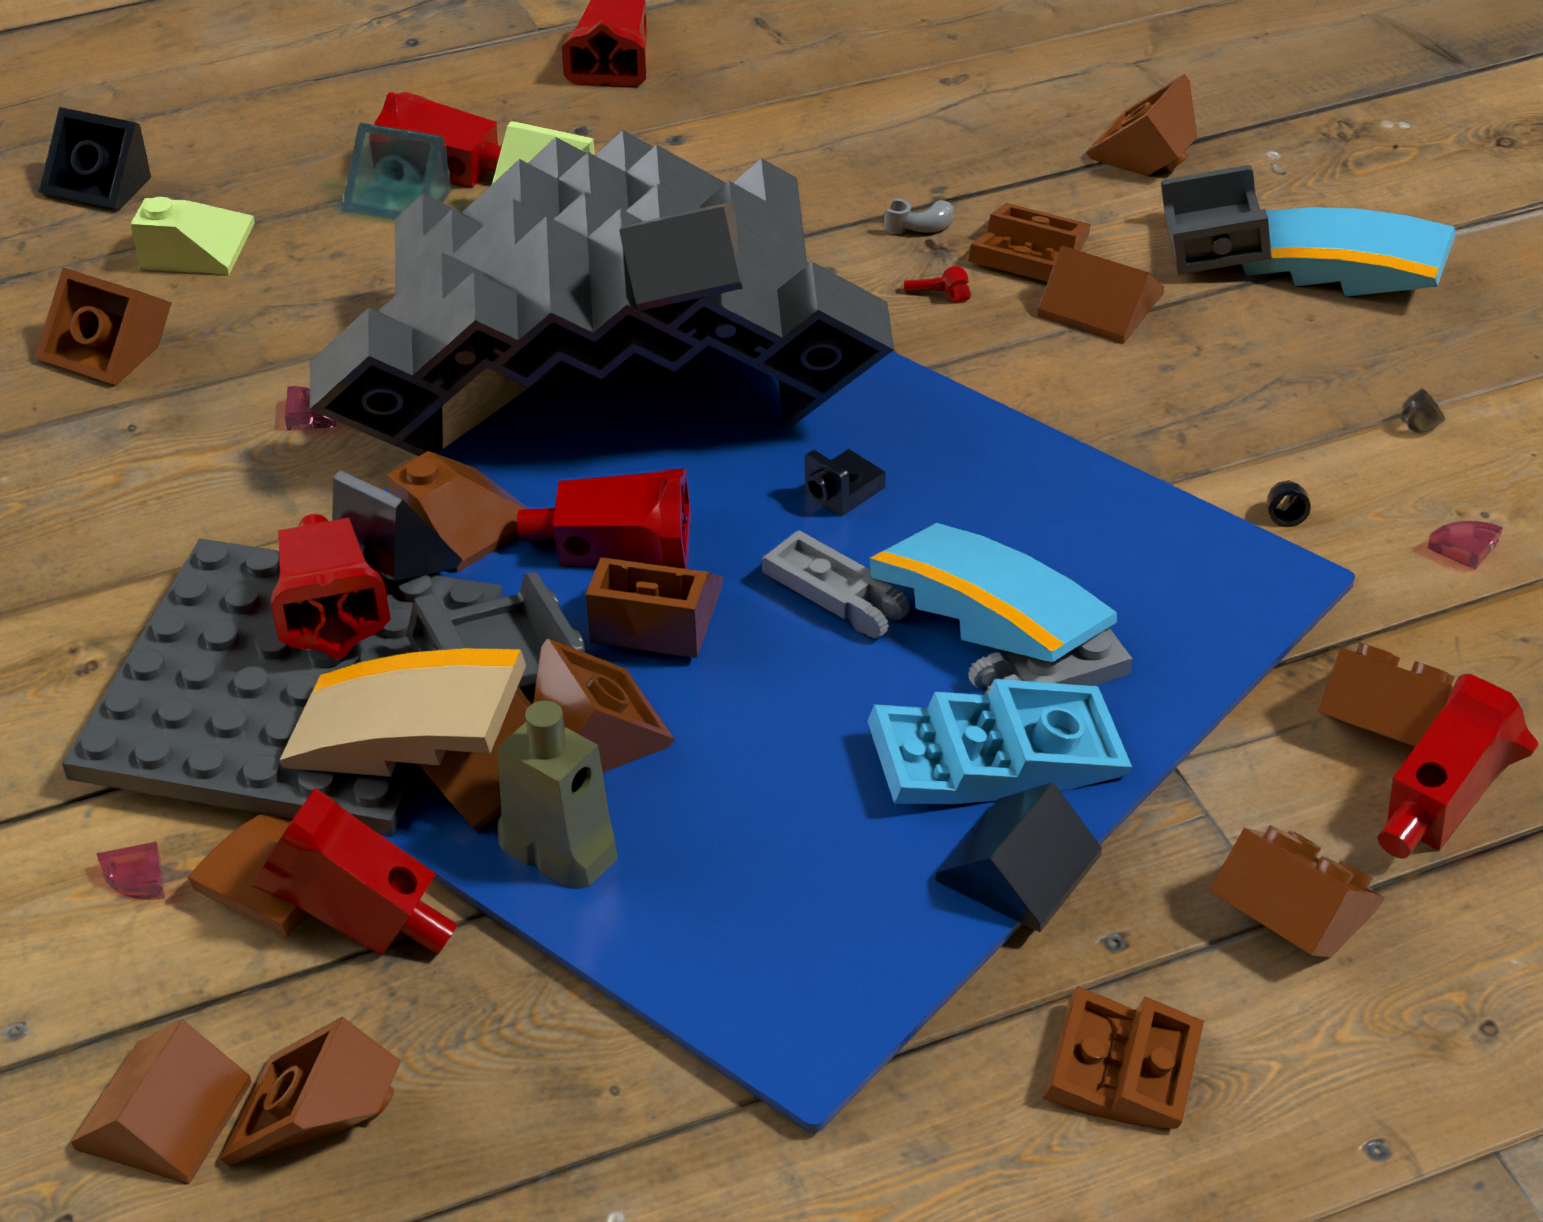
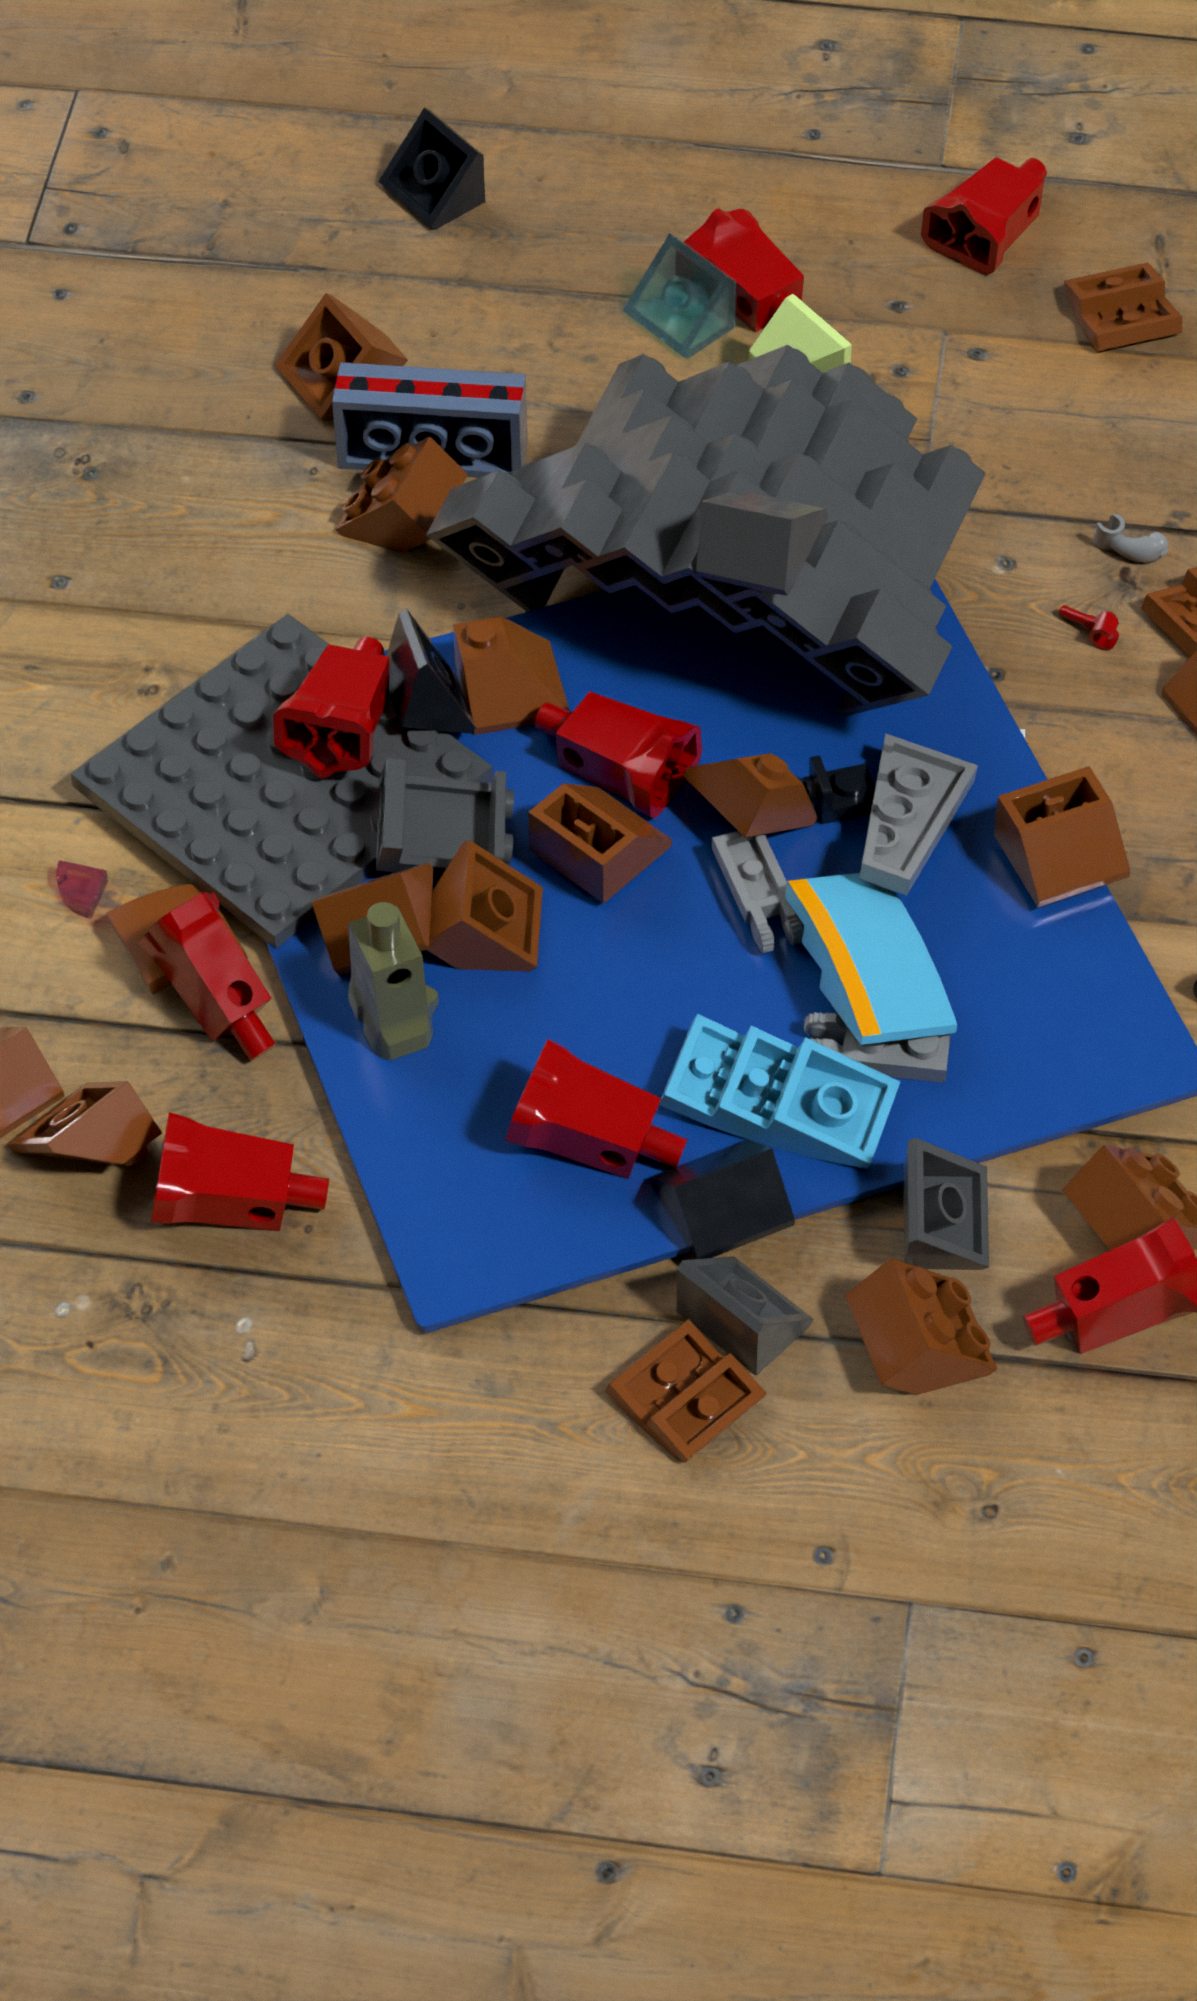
camera: 30 degrees right, 10 degrees up
yellowish green slope [131,197,255,275] -> none
tan slope [279,648,526,777] -> none
none -> red piece [151,1112,329,1231]
none -> sand blue brick [332,362,528,478]
none -> dark orange slope [335,436,468,553]
none -> red piece [505,1038,688,1179]
none -> dark grey slope [676,1256,814,1376]
none -> dark orange slope [683,753,817,837]
none -> light grey wing [859,733,978,896]
none -> dark grey slope [903,1138,989,1270]
none -> dark orange slope [994,766,1130,908]
none -> dark orange slope [1064,262,1182,351]

